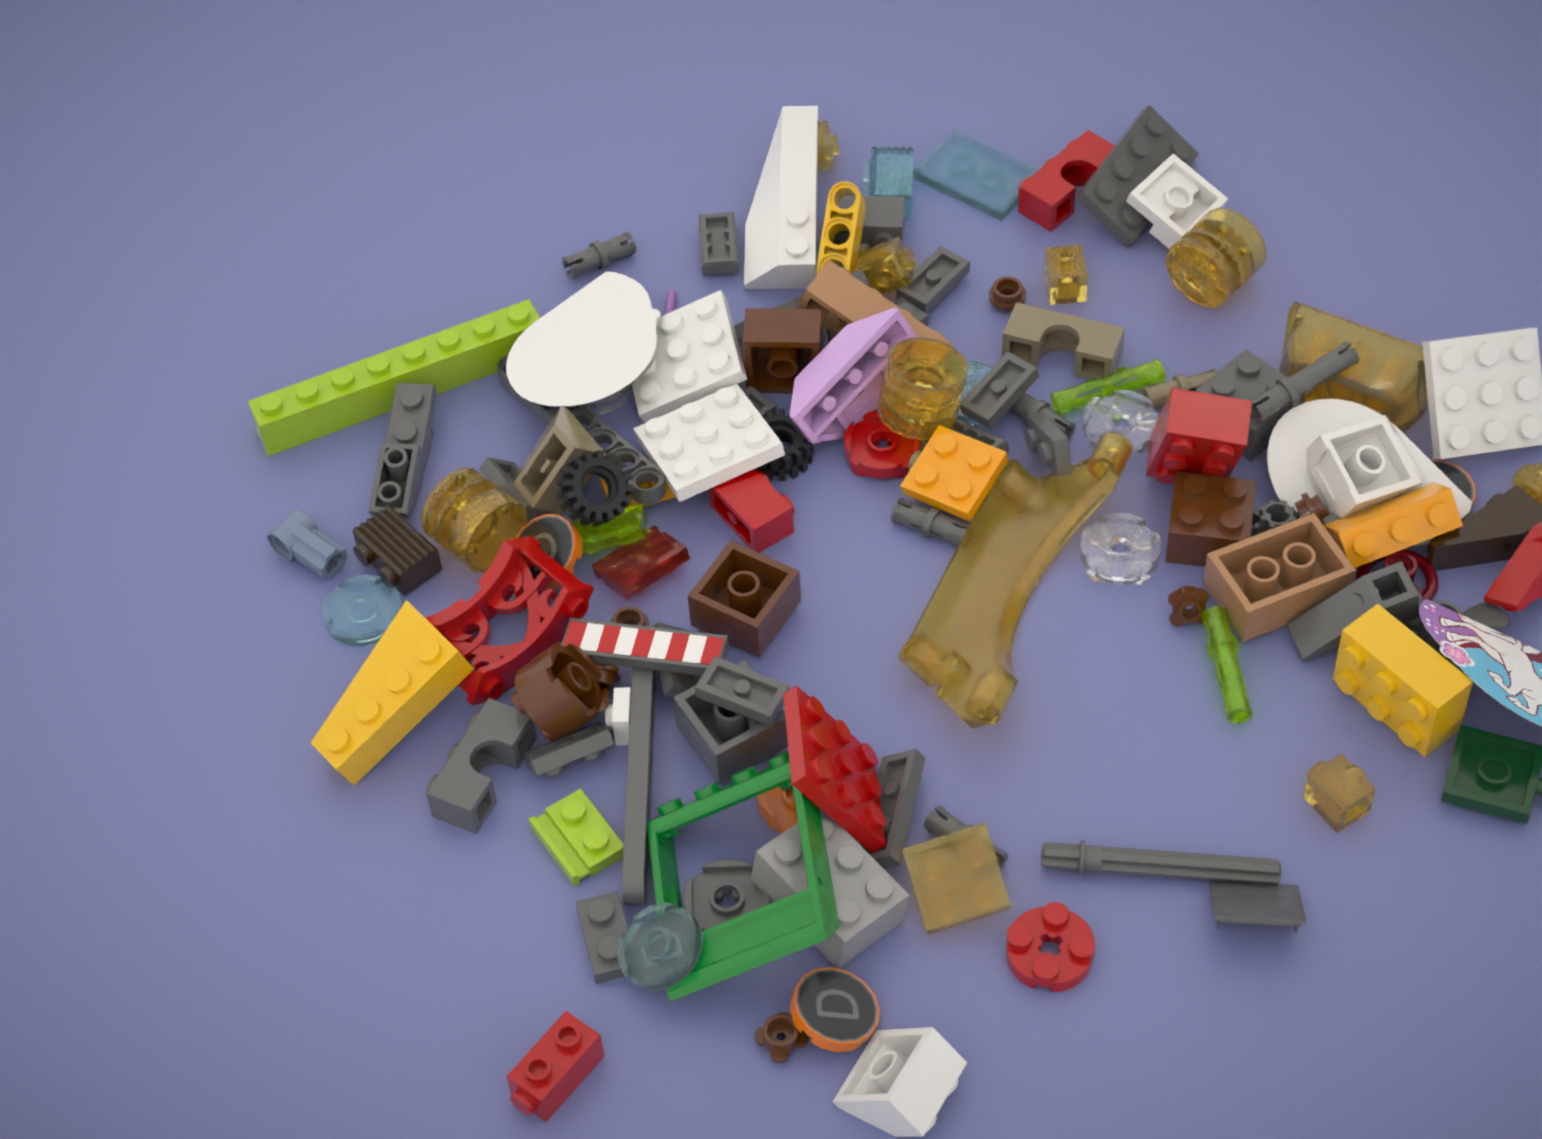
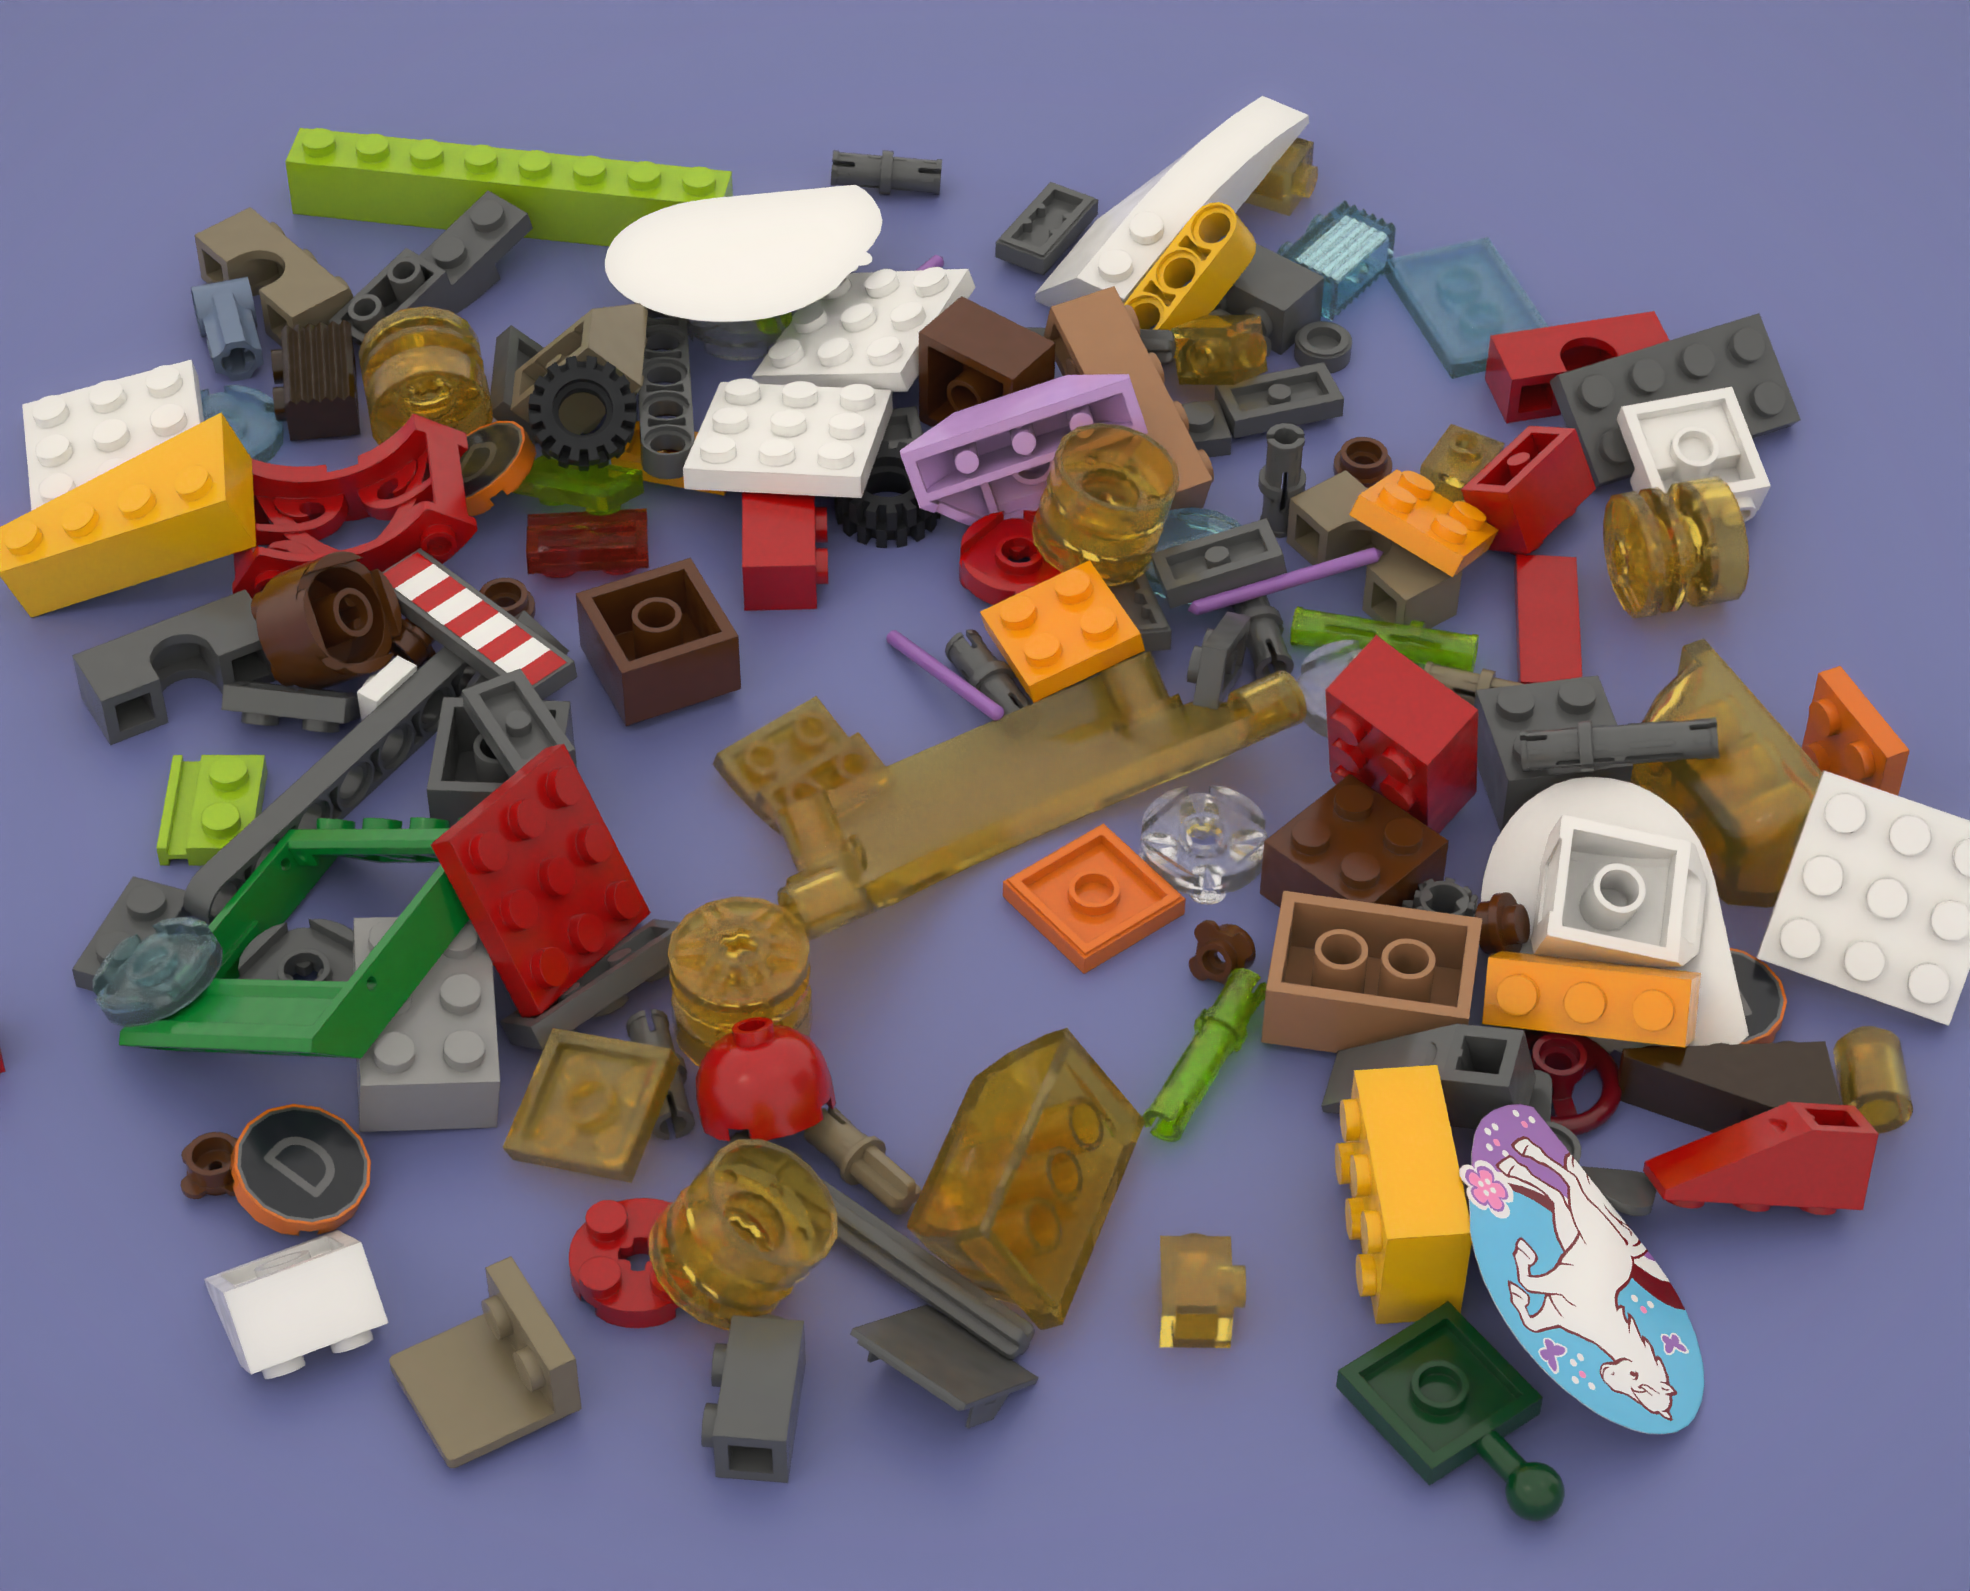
camera: 30 degrees right, 5 degrees down
none -> white plate [22,360,204,511]
none -> dark tan arch [194,207,353,347]
none -> dark tan bracket [389,1256,582,1468]
none -> clear yellow wheel [649,1139,838,1330]
none -> clear yellow wheel [667,896,813,1066]
none -> red cylinder [696,1017,836,1142]
none -> dark grey brick [701,1315,806,1483]
none -> clear yellow slope [713,696,896,844]
none -> dark tan axle [804,1106,921,1215]
none -> medium lavender axle [886,630,1004,721]
none -> clear yellow windscreen [907,1028,1145,1330]
none -> orange tile [1003,823,1186,974]
none -> medium lavender axle [1187,547,1383,616]
none -> dark grey pin [1258,423,1306,538]
none -> dark grey tile [1294,321,1352,373]
none -> light orange plate [1349,469,1499,577]
none -> red brick [1461,426,1596,555]
none -> red tile [1514,554,1582,684]
none -> orange plate [1799,666,1910,796]

